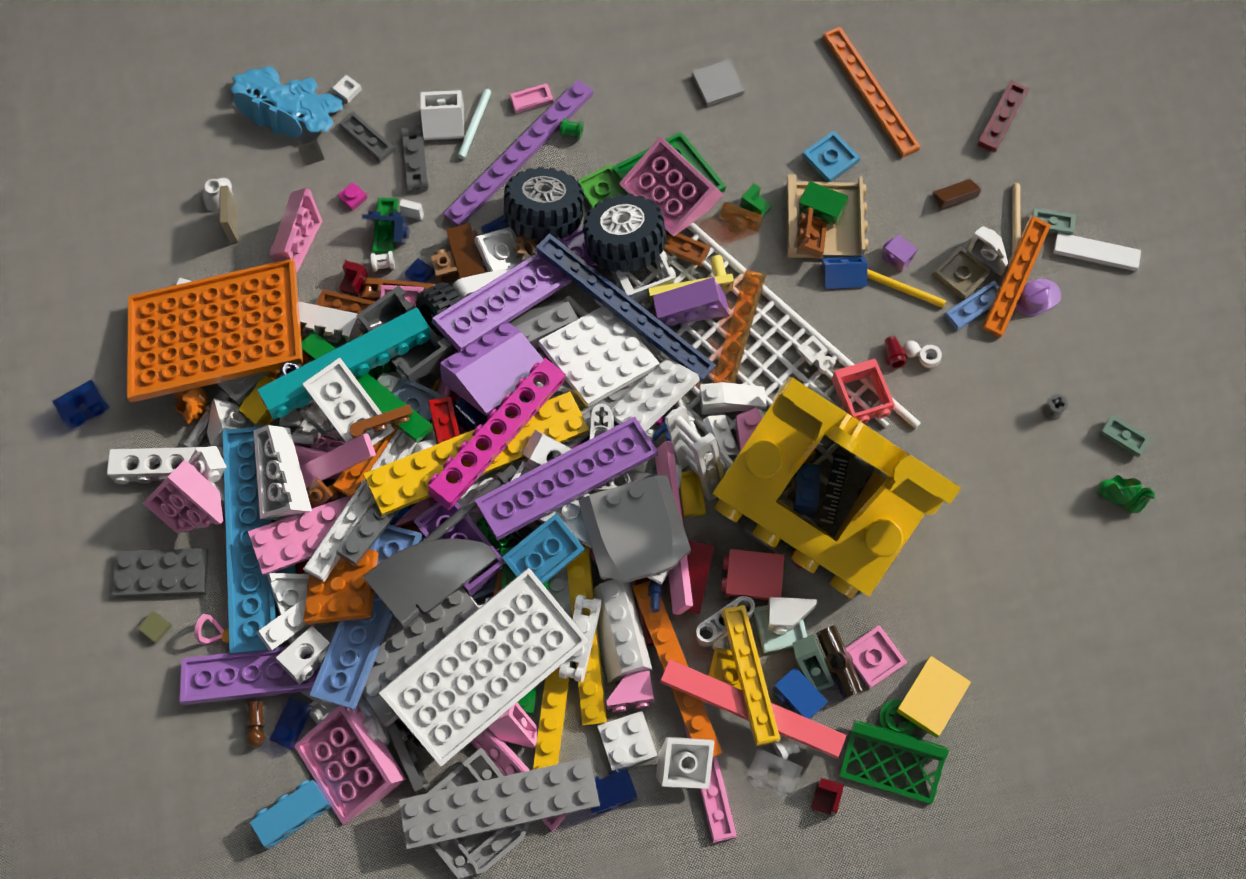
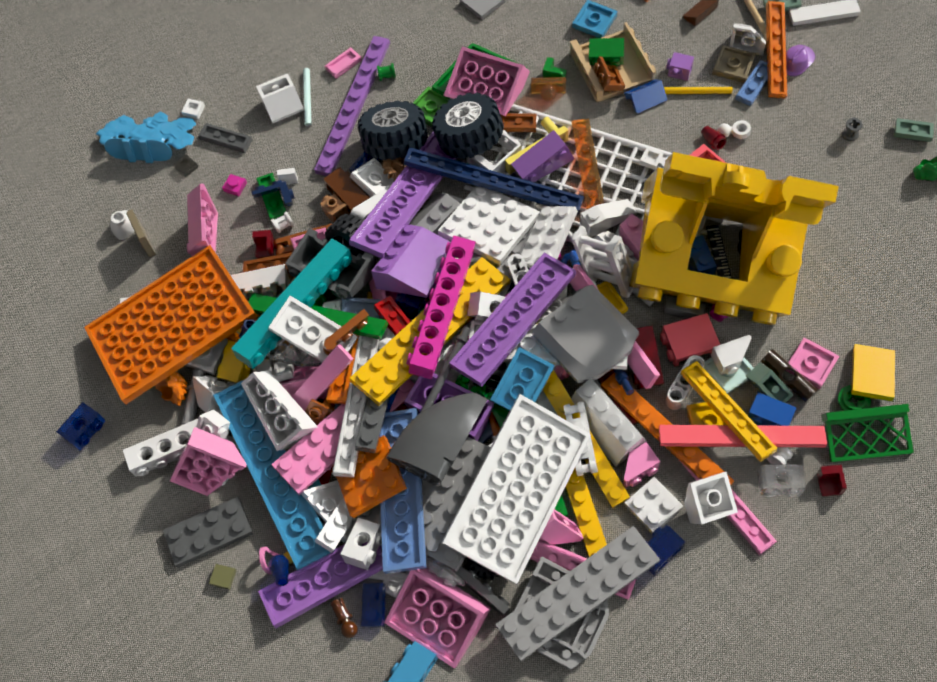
camera: 15 degrees left, 5 degrees down
dark grey plate [401,125,429,191] -> none
clear blue plate [405,258,435,283] -> none
none -> clear blue cone [268,555,289,586]

